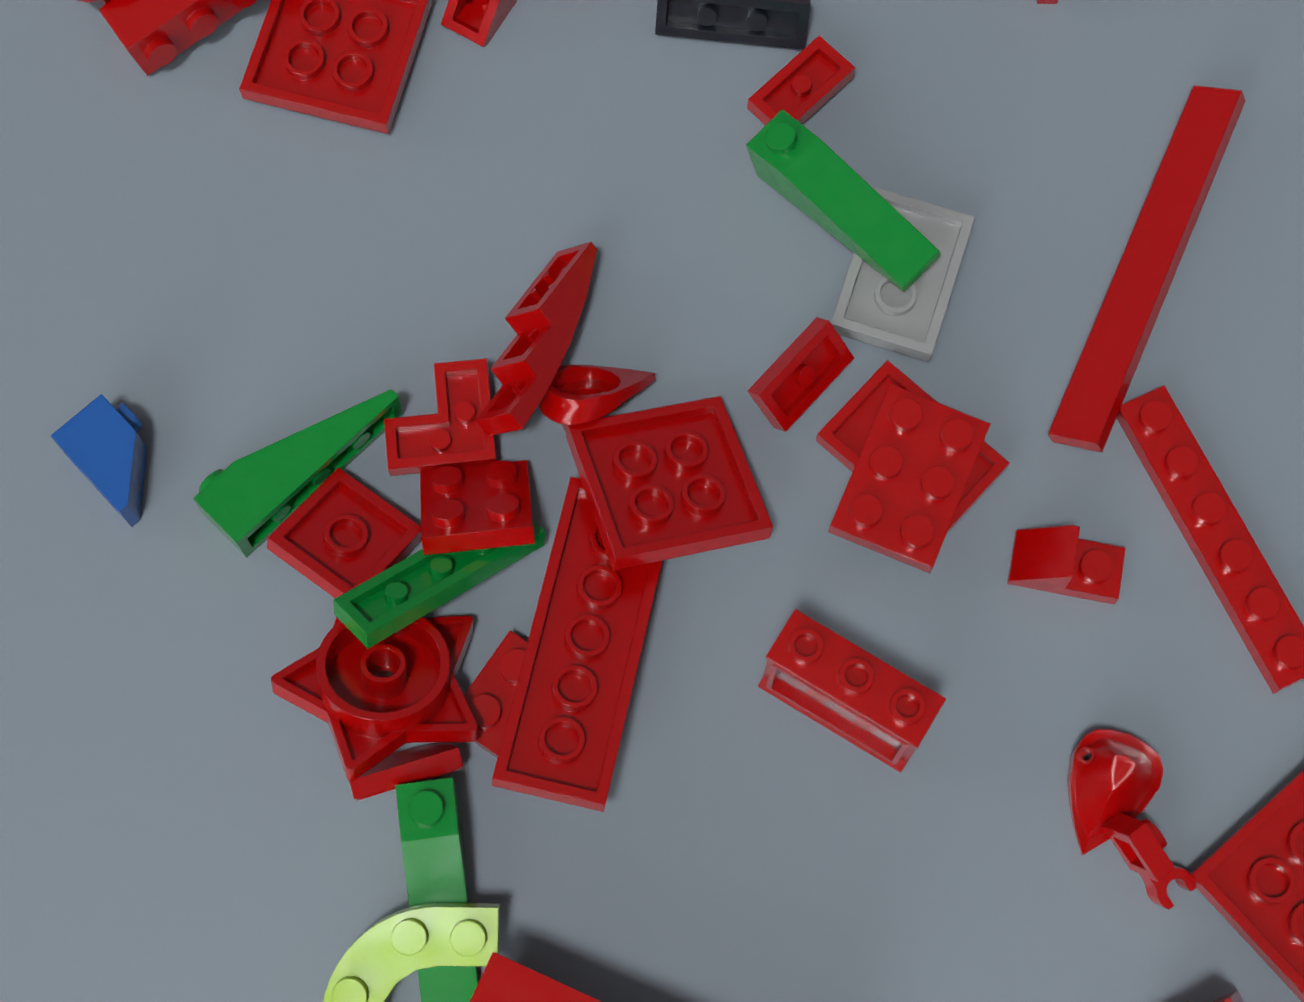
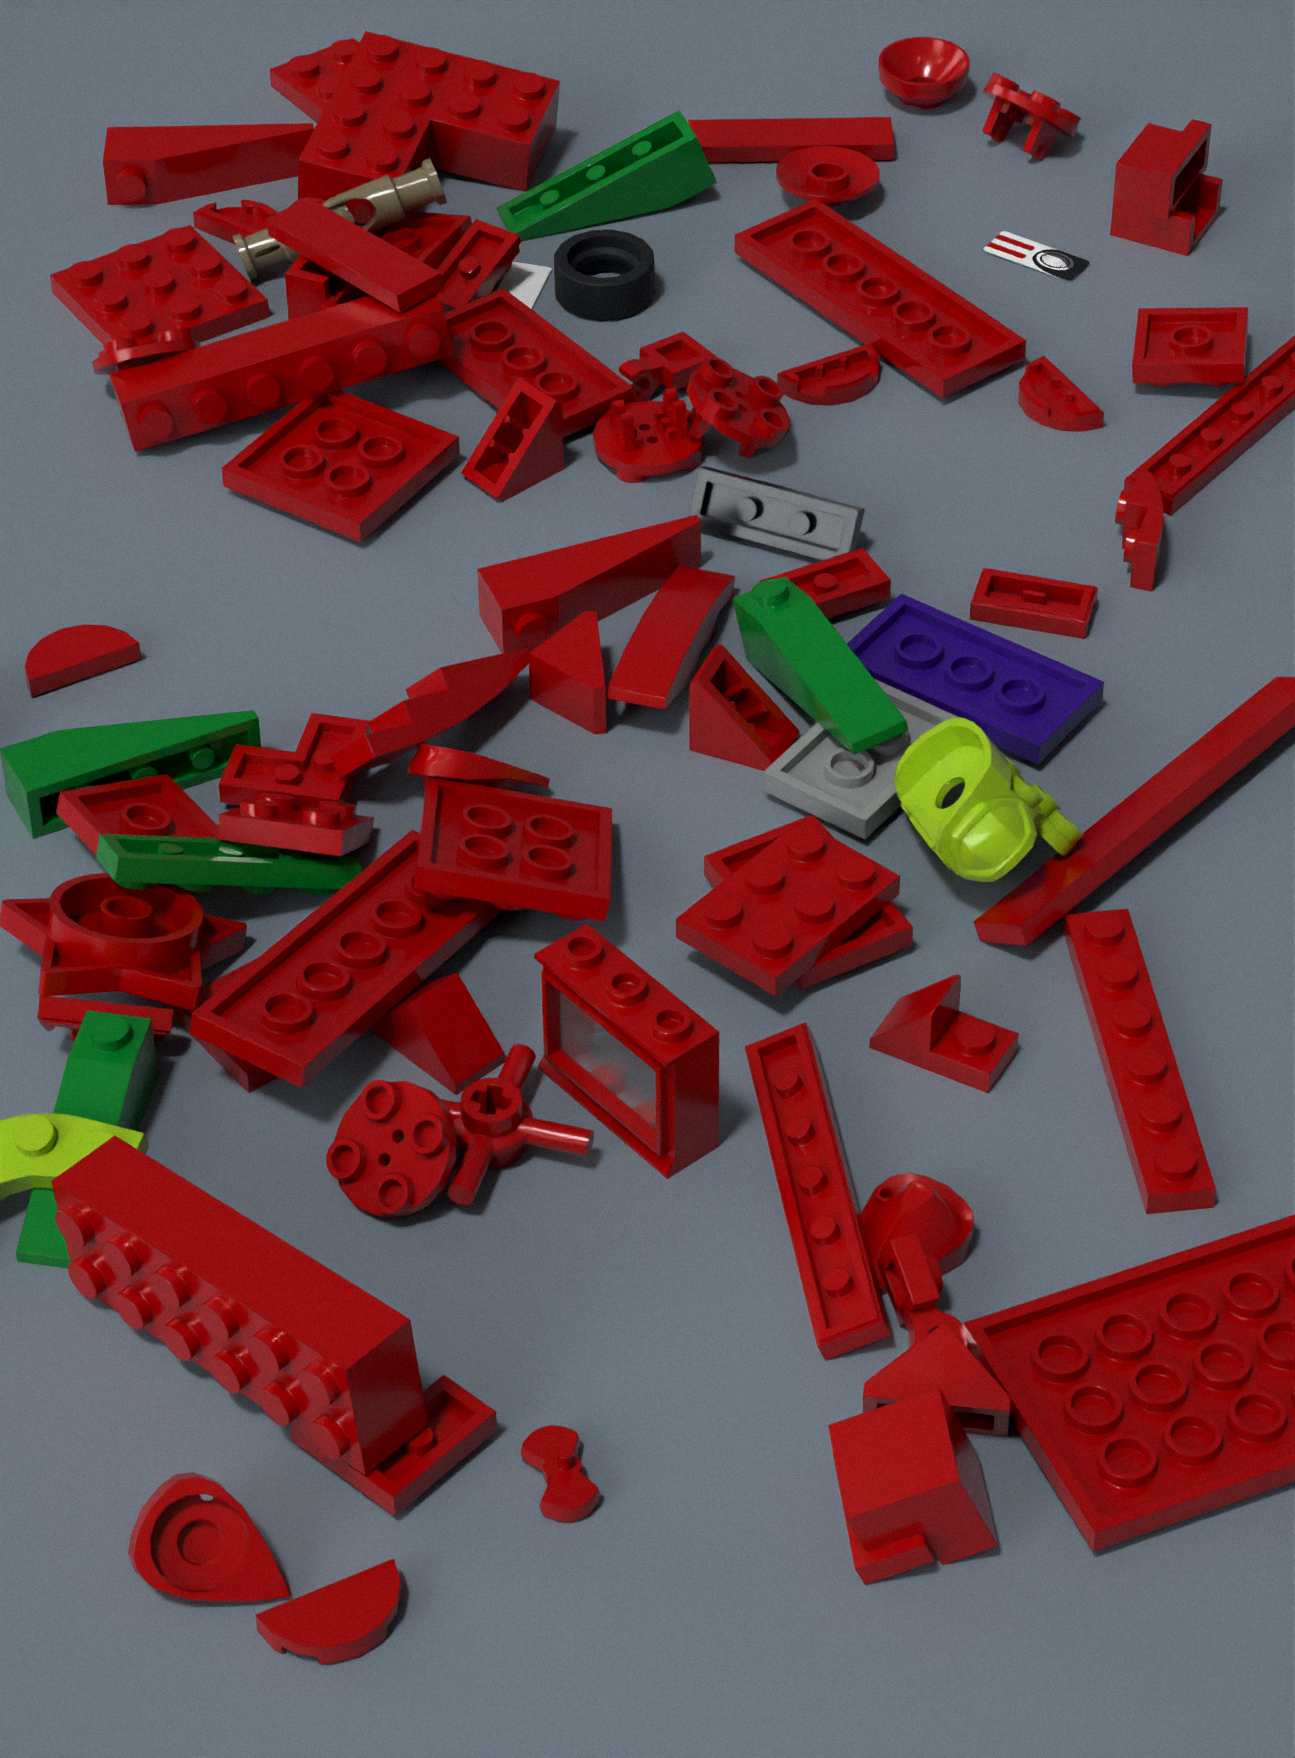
camera: 20 degrees right, 30 degrees down
red plate [747,317,854,432] -> none
none -> red tile [24,624,141,697]
none -> red plate [326,1080,460,1218]
none -> red slope [369,973,505,1095]
none -> red bar [440,1044,594,1205]
none -> red slope [477,515,701,653]
none -> red slope [528,611,606,734]
none -> red slope [606,565,735,710]
none -> red slope [689,644,800,771]
none -> red tile [745,1022,892,1360]
none -> dark purple plate [847,594,1104,765]
none -> red slope [863,1322,1011,1437]
none -> lime piece [894,717,1083,883]
none -> red tile [970,568,1098,639]

